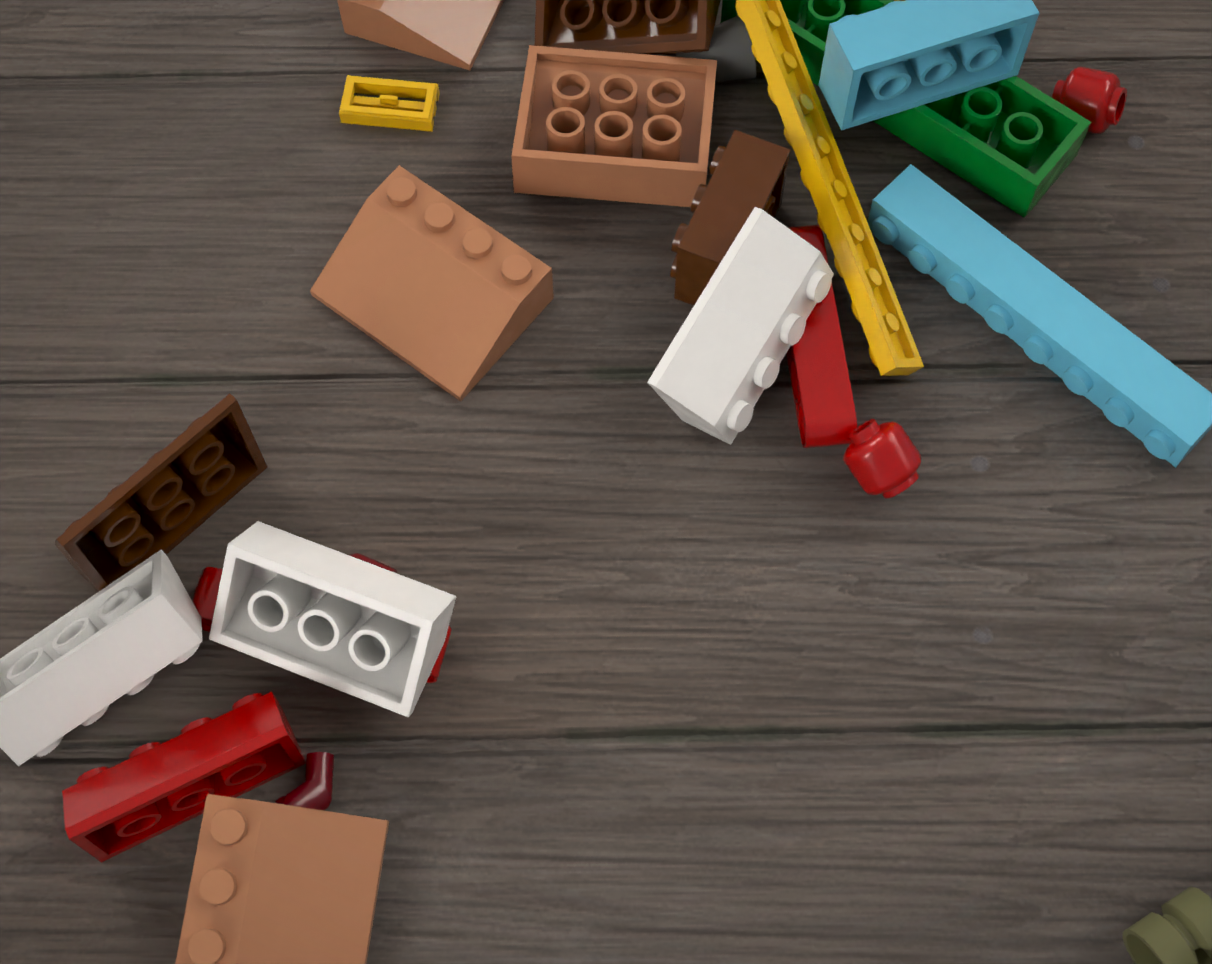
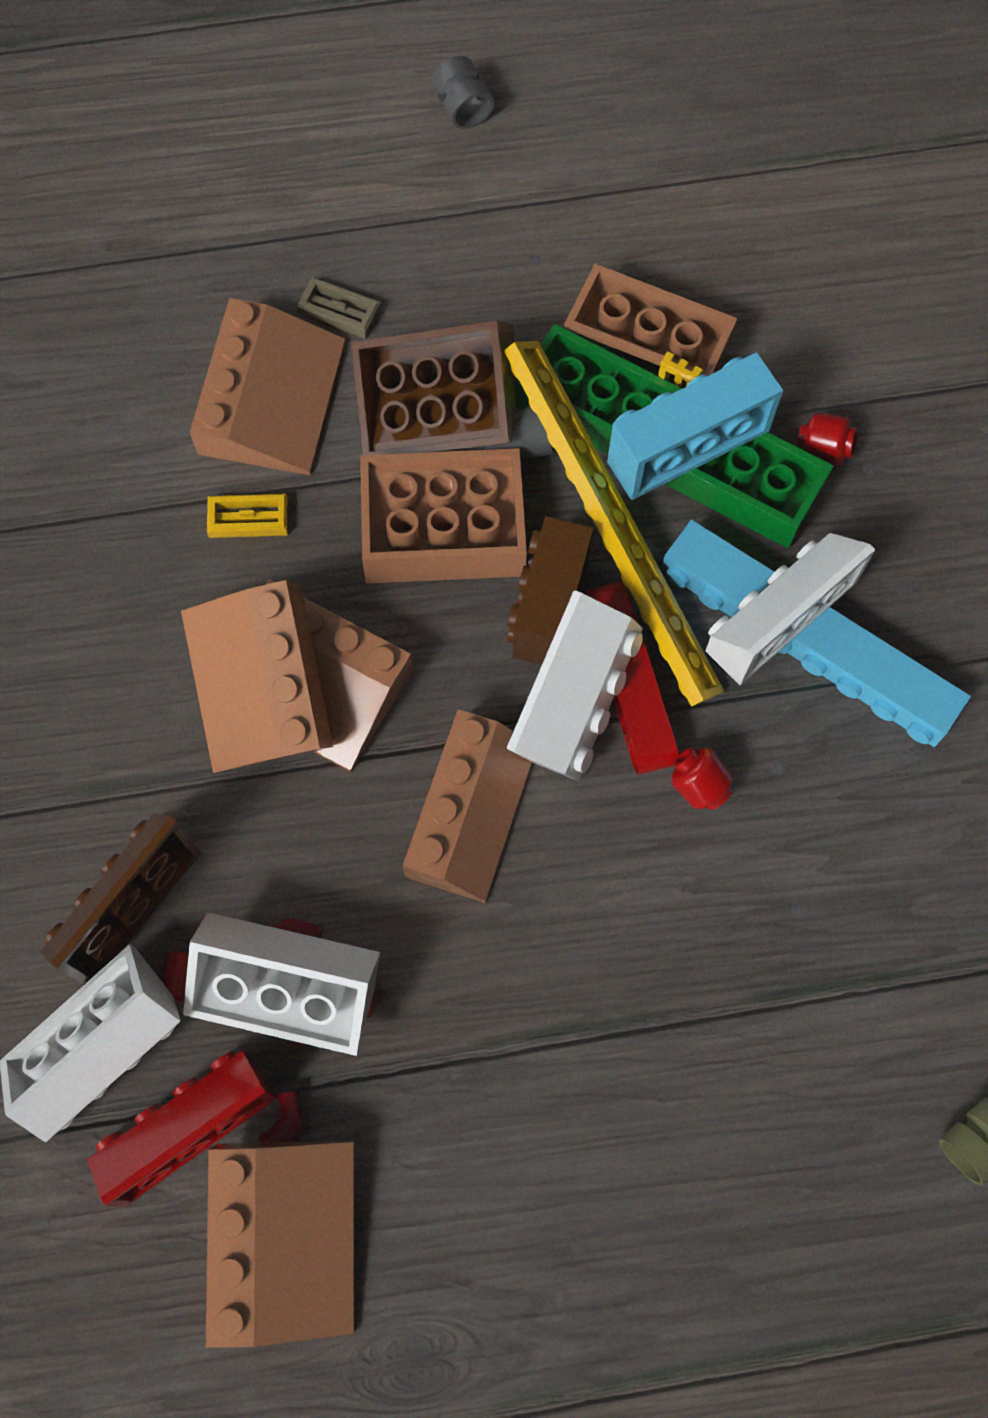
camera: 10 degrees left, 5 degrees up
none -> nougat slope [181,580,334,773]
none -> nougat slope [402,709,532,903]
none -> white slope [705,533,875,686]

